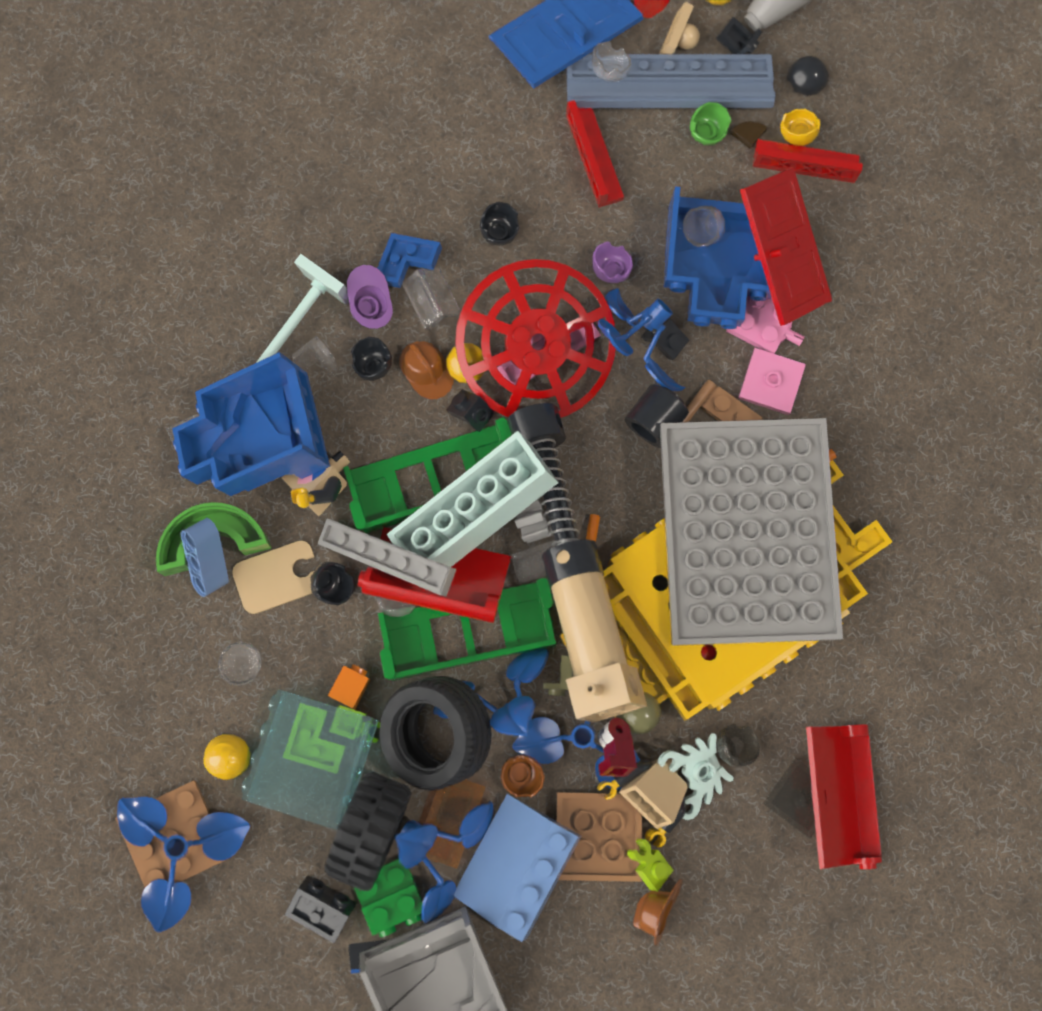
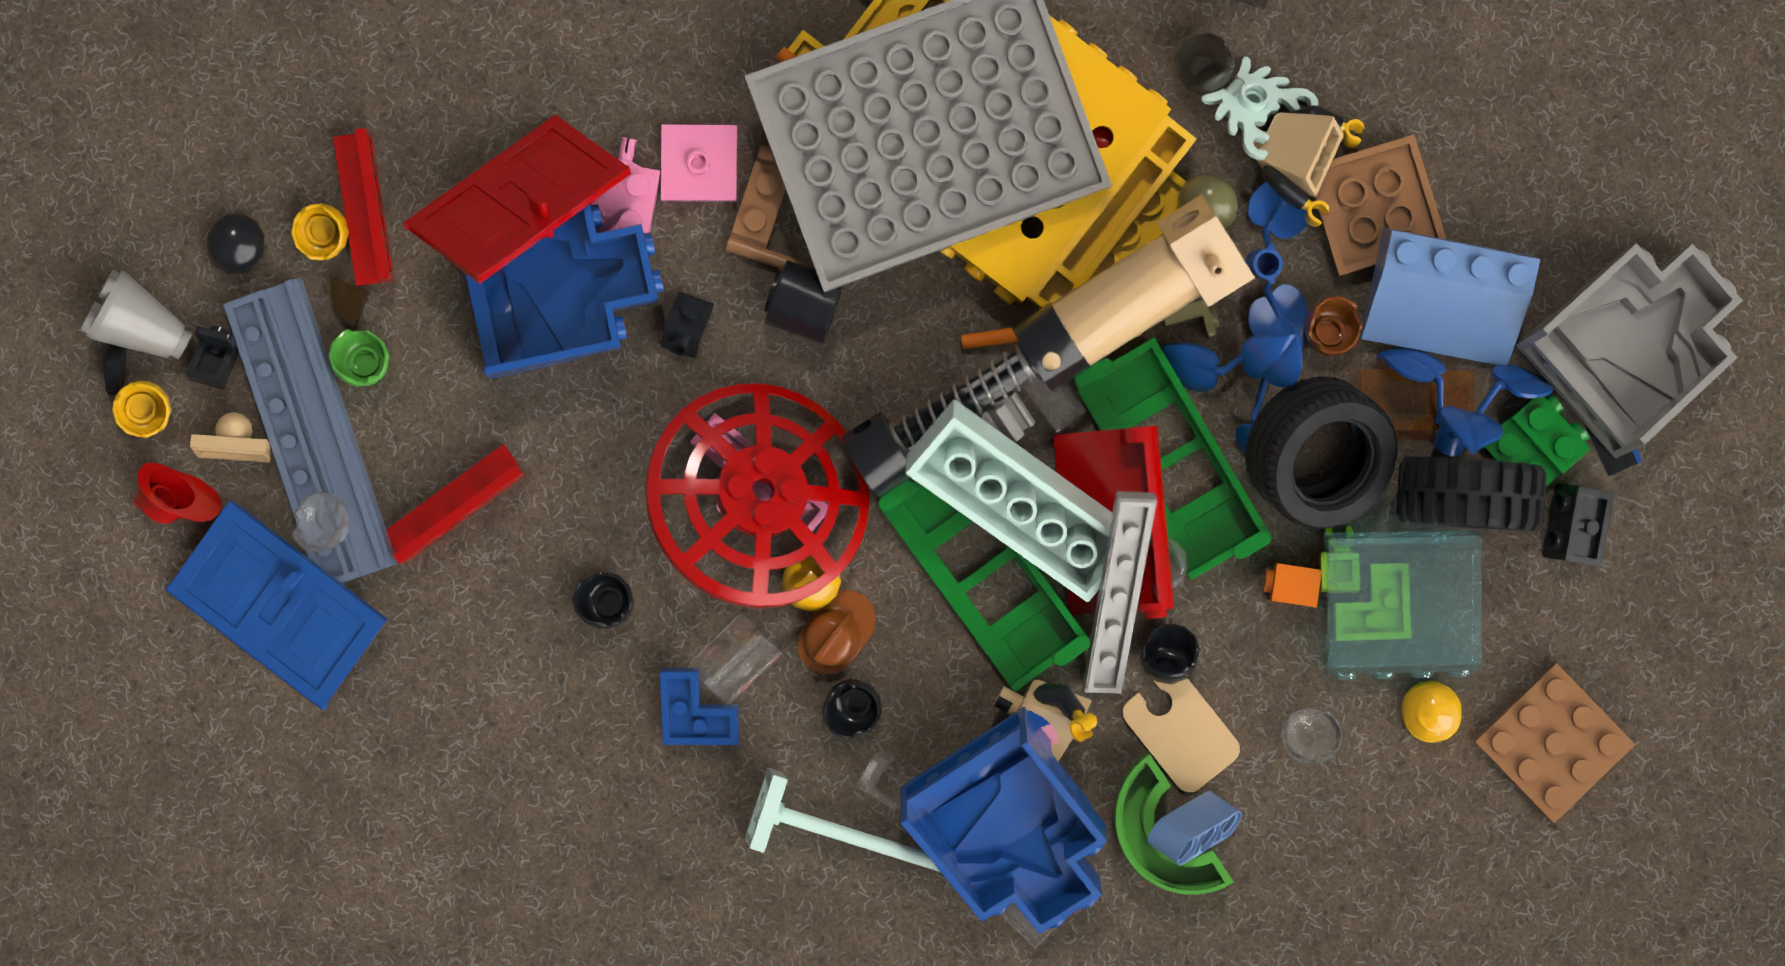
camera: 105 degrees left, 10 degrees up
blue plant [117,797,250,932] -> none
medium lavender piece [347,265,393,329] -> none
black bracket [446,389,494,432] -> none
medium lavender hair [592,241,633,283] -> none
blue plant [597,288,686,391] -> none
dark red leg [598,718,637,777] -> none
lime plate [627,839,674,891] -> none
dark orange piece [633,879,683,946] -> none
clear hair [683,205,725,247] -> none

